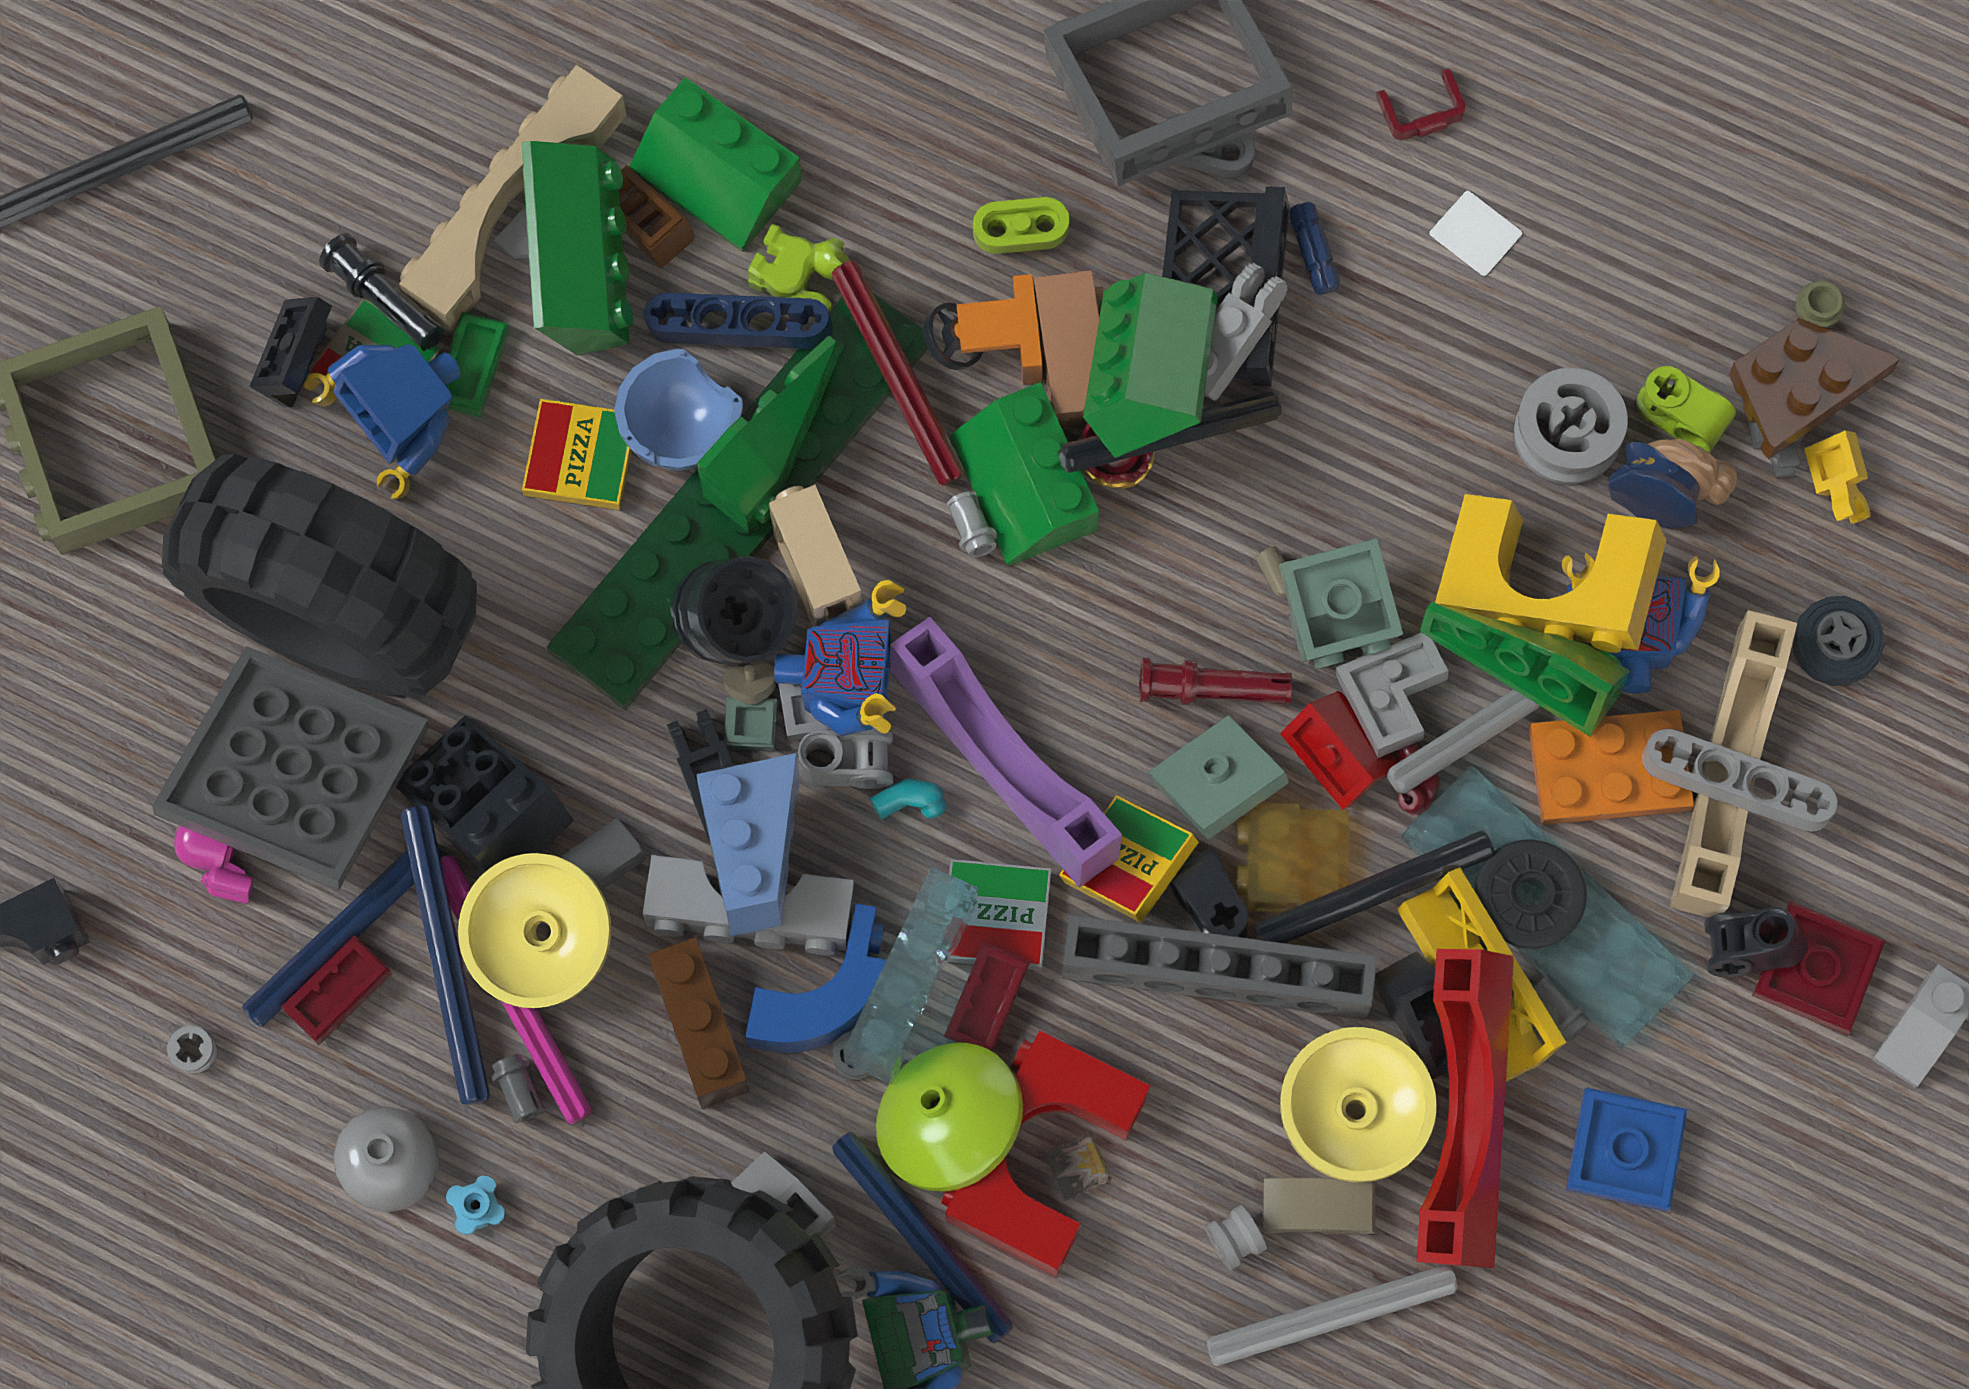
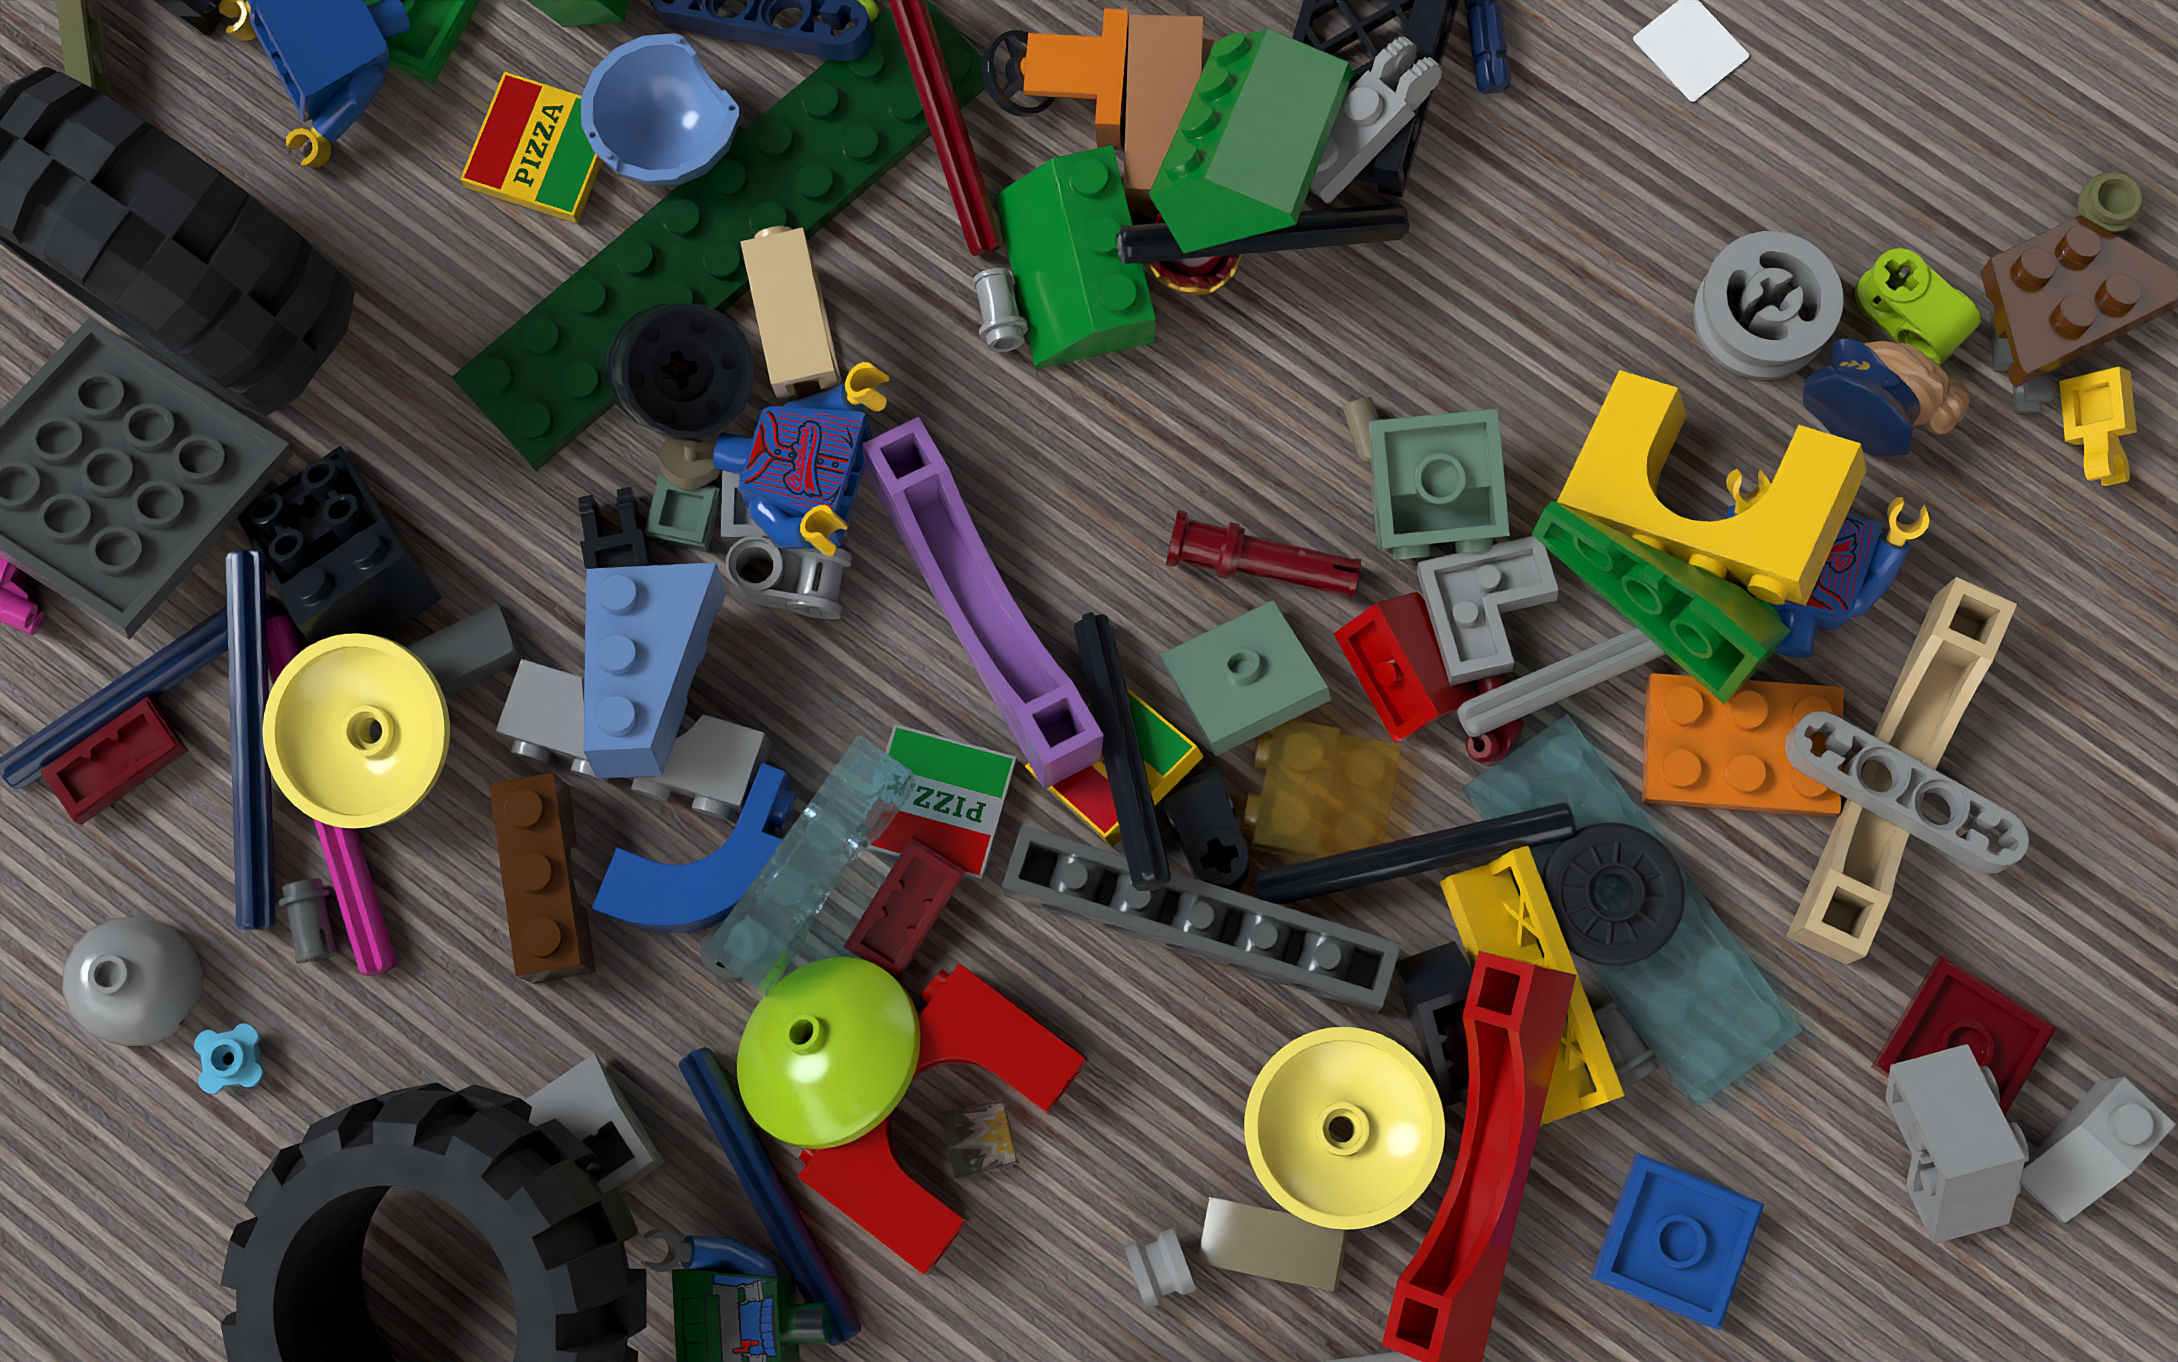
camera: 15 degrees right, 5 degrees up
green wedge [697,336,838,532] -> none
teal arm [869,778,947,820] -> none
black piece [1704,907,1808,978] -> none
black wheel [1793,596,1884,686] -> none
none -> black axle [1074,612,1171,893]
none -> light grey brick [1885,1044,2029,1244]

